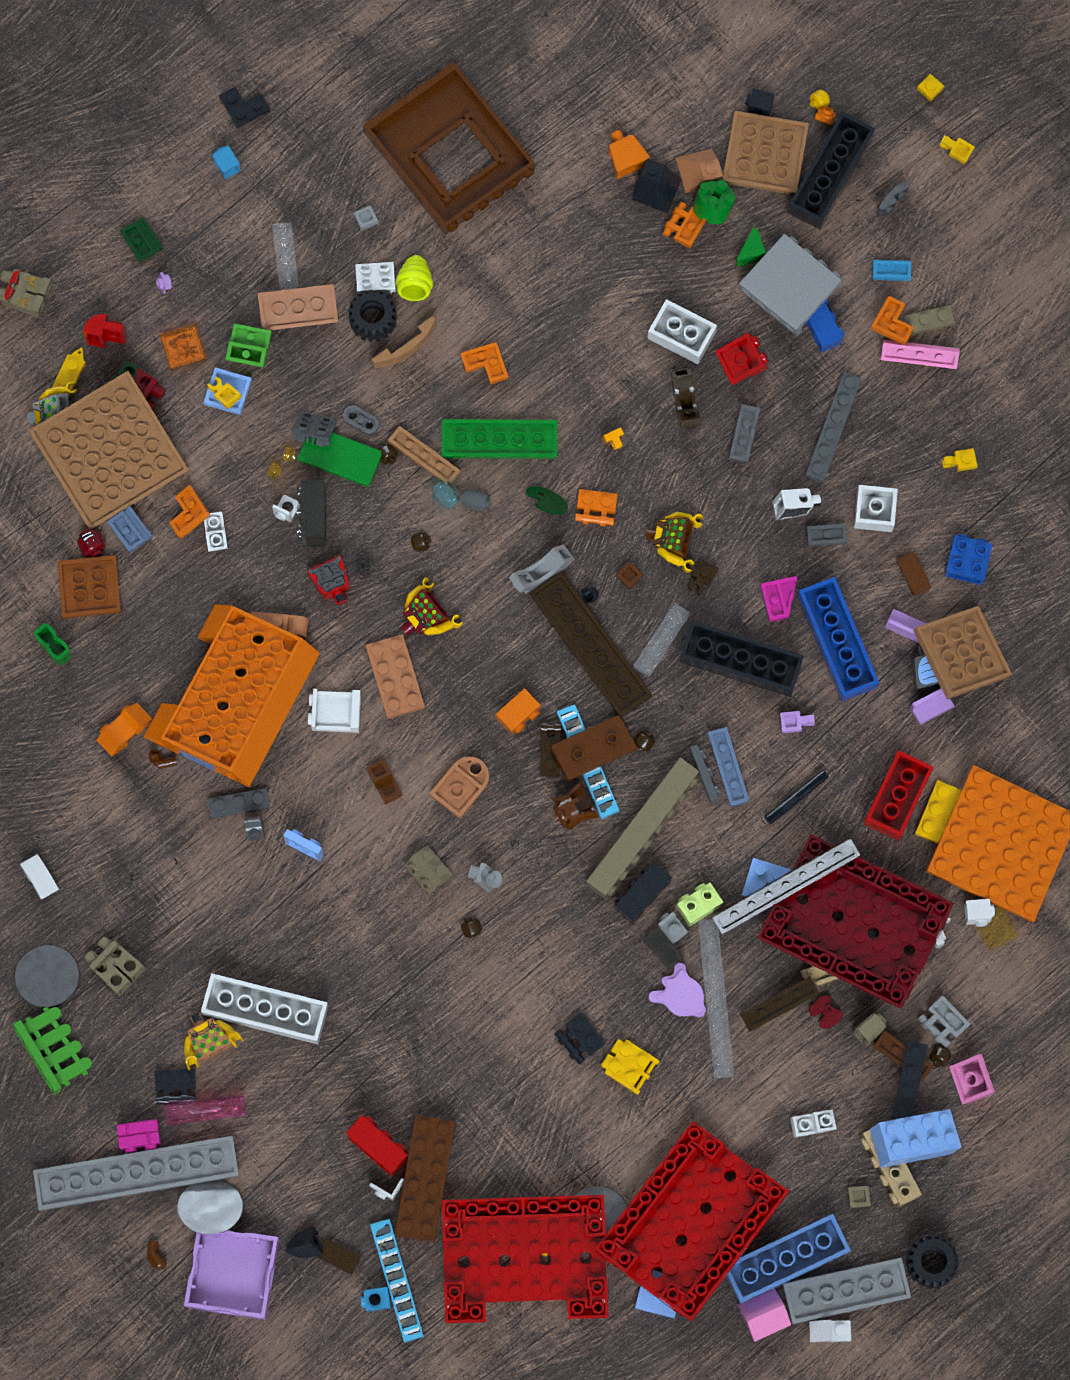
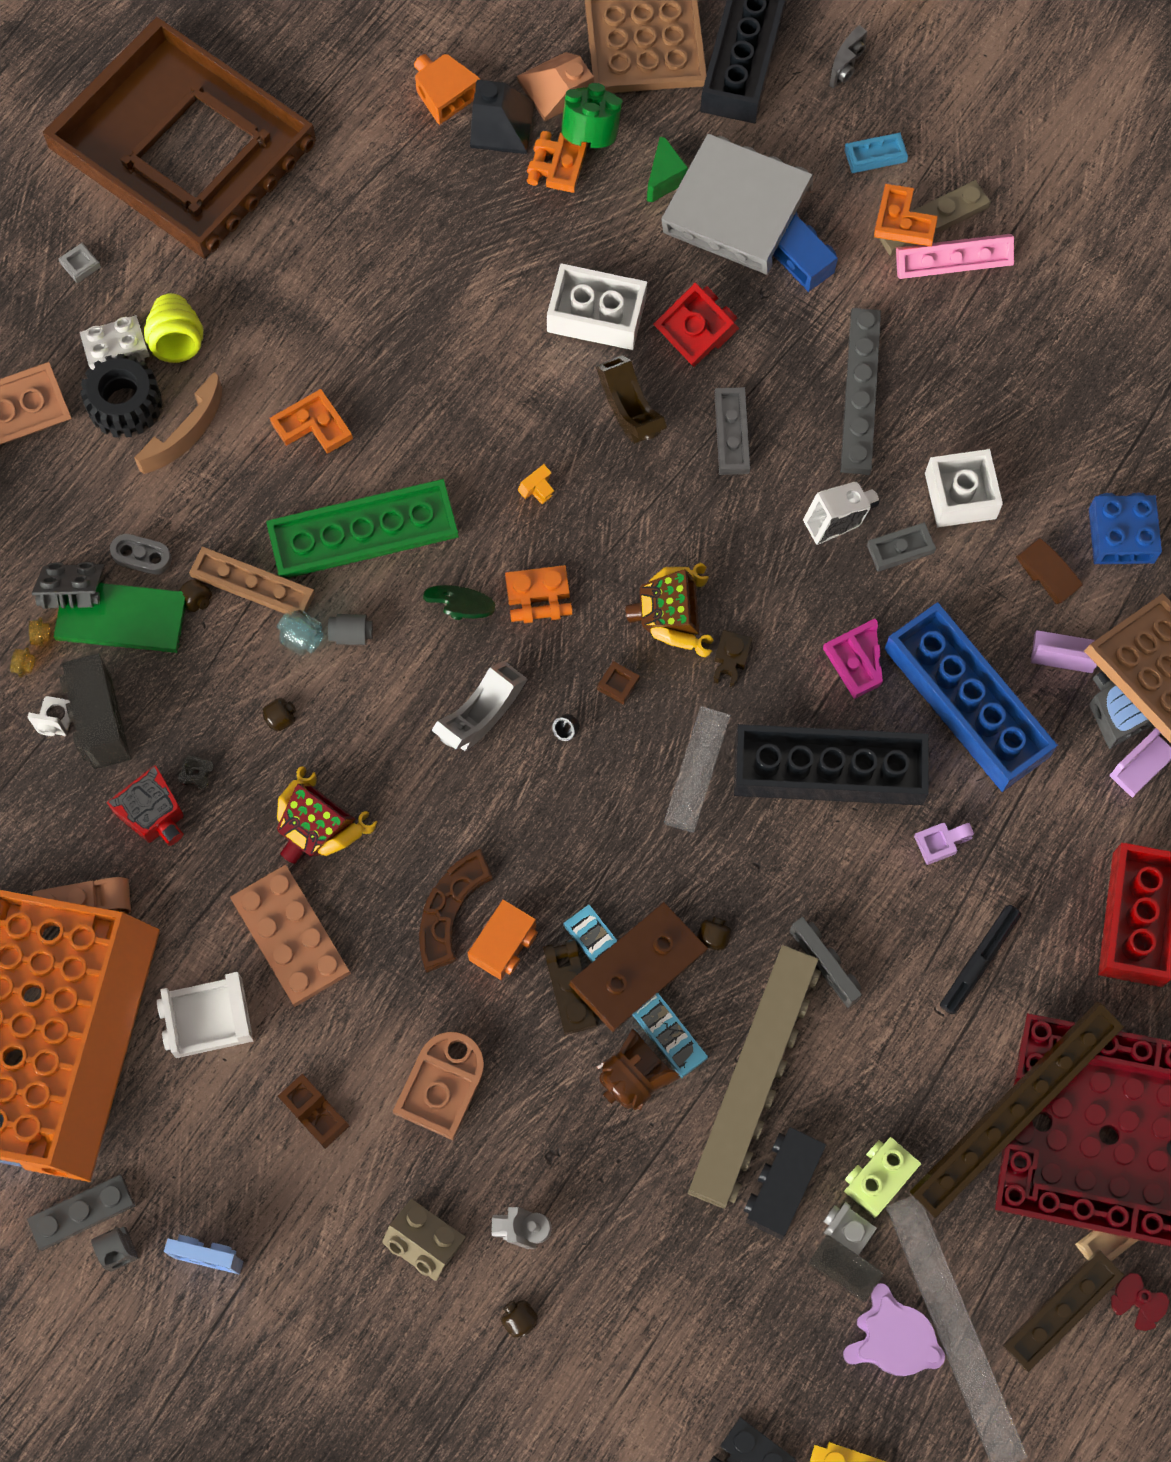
camera: 15 degrees left, 5 degrees down
dark brown plate [529,572,652,717] -> none
sand blue plate [708,727,749,807] -> none
light blue plate [742,858,791,897] -> none
yellow plate [942,448,978,472] -> none
none -> reddish brown tile [419,848,493,973]

